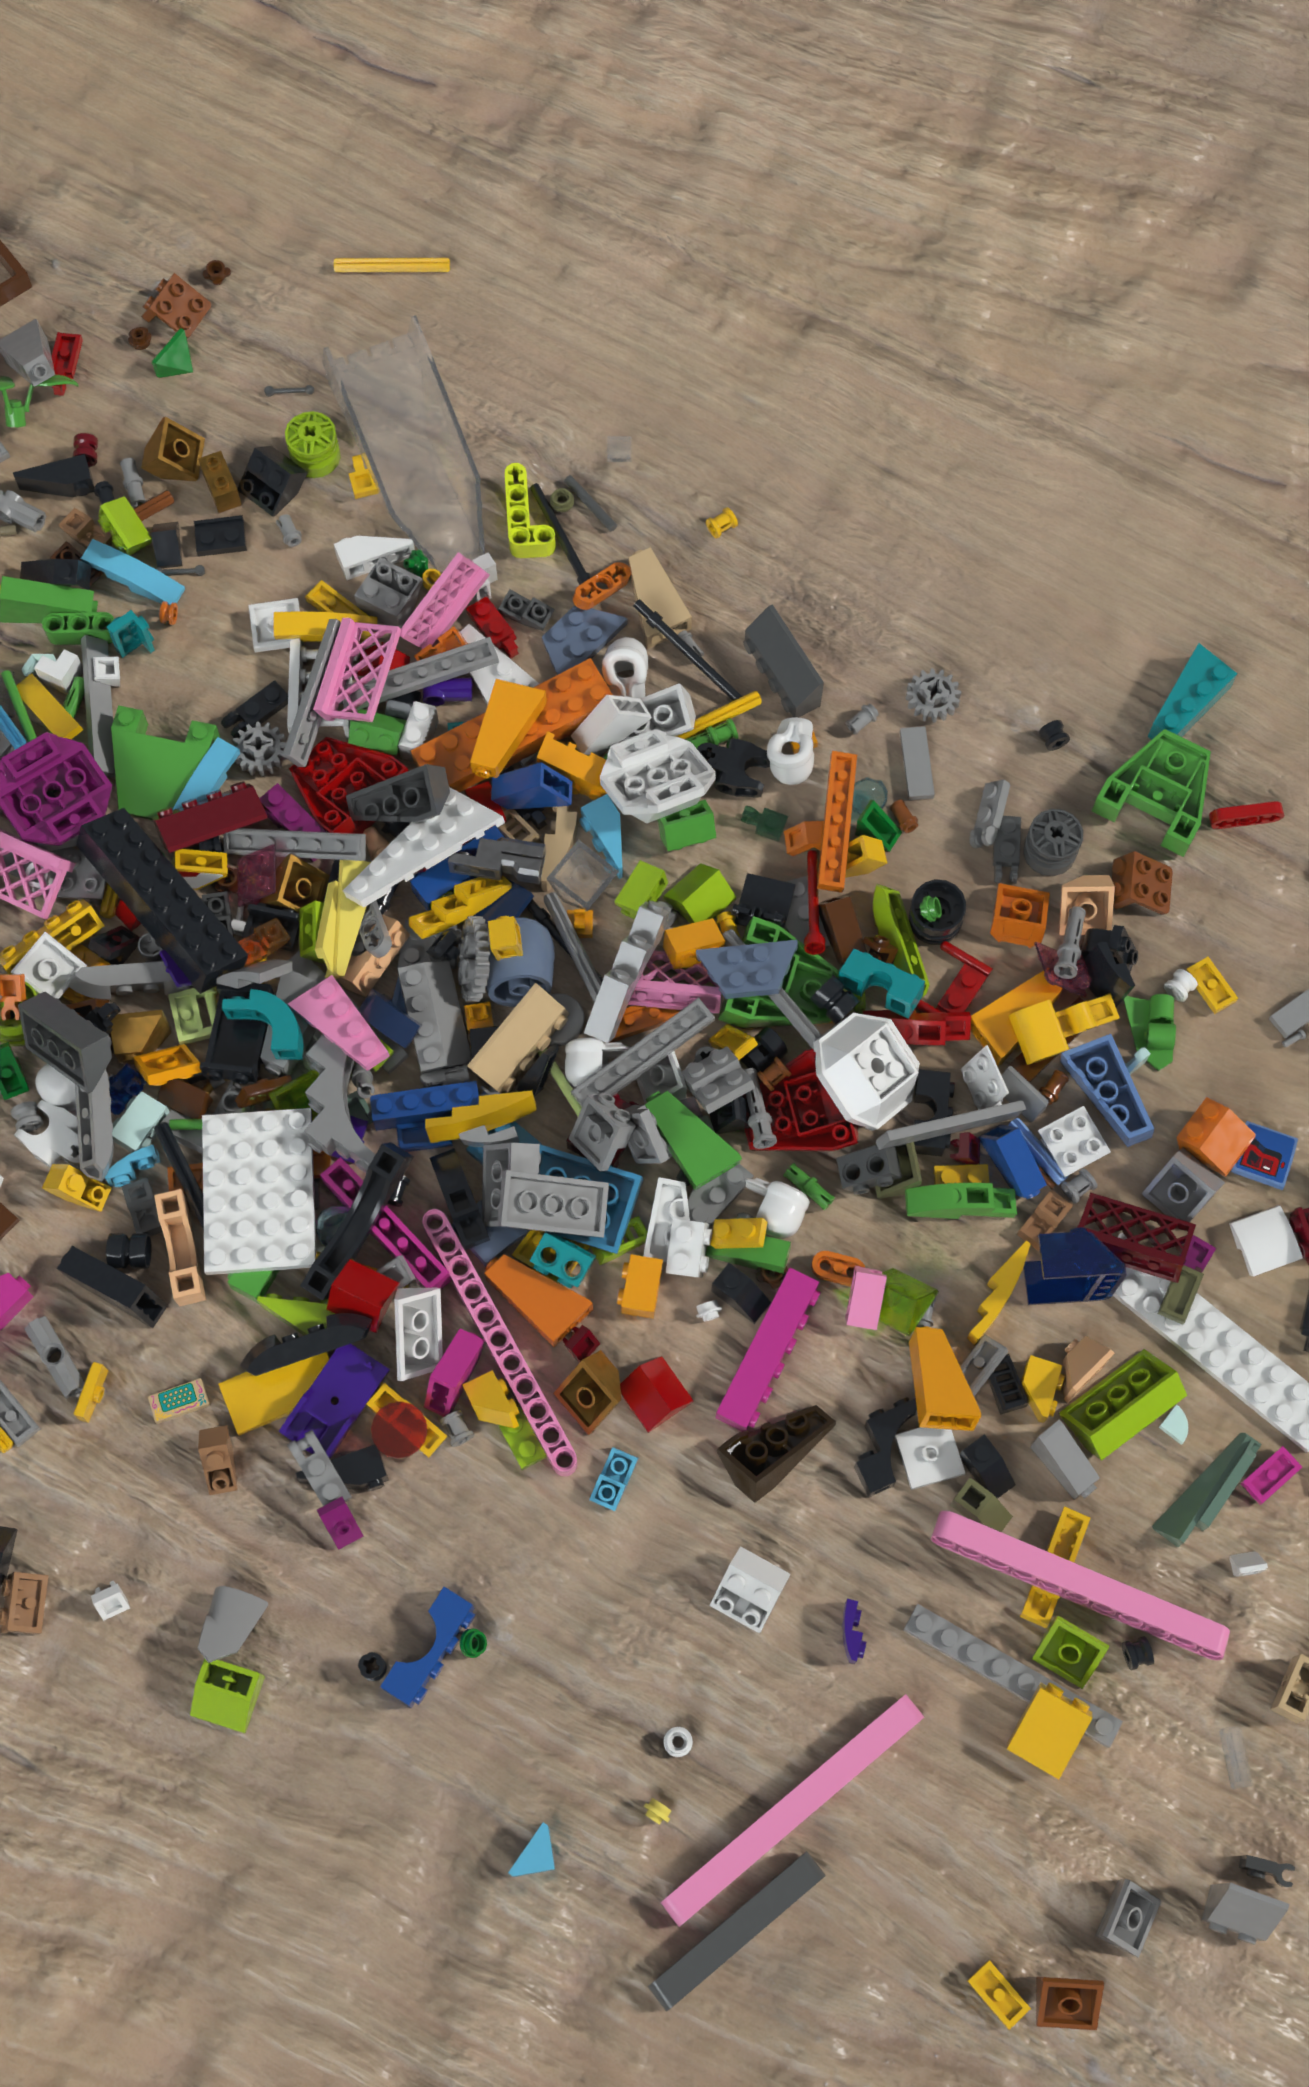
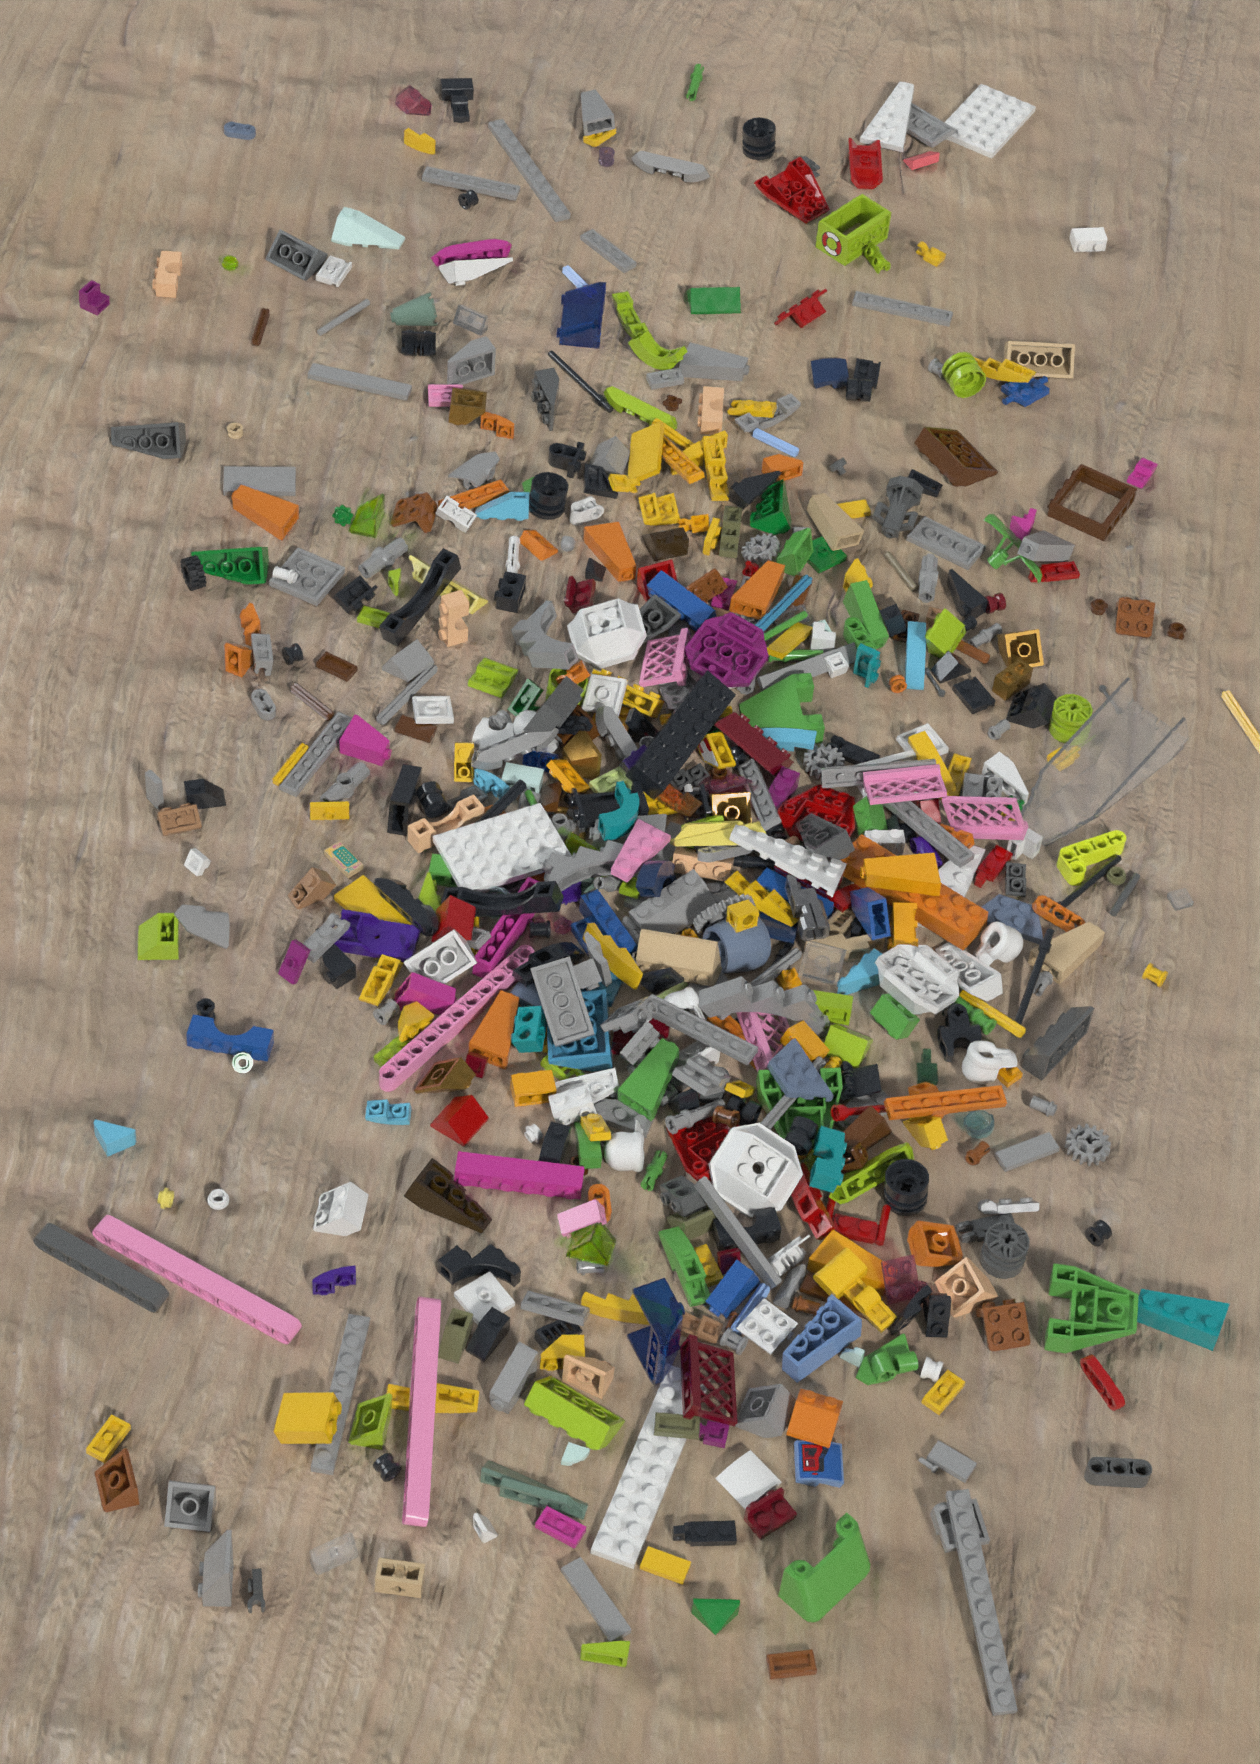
camera: 65 degrees right, 20 degrees down
green slope [152,328,193,378] -> none
light grey slope [217,959,293,989] -> none
reddish brown plate [235,1075,294,1108] -> none
clear red tile [371,1402,428,1459] -> none
black tile [426,930,461,961] -> none
white slope [571,695,652,756] -> none
green slope [855,800,902,852] -> none
light orange slope [909,1326,981,1431] -> none
bright green plate [920,896,942,922] -> none
light grey pin [1053,906,1086,979] -> none

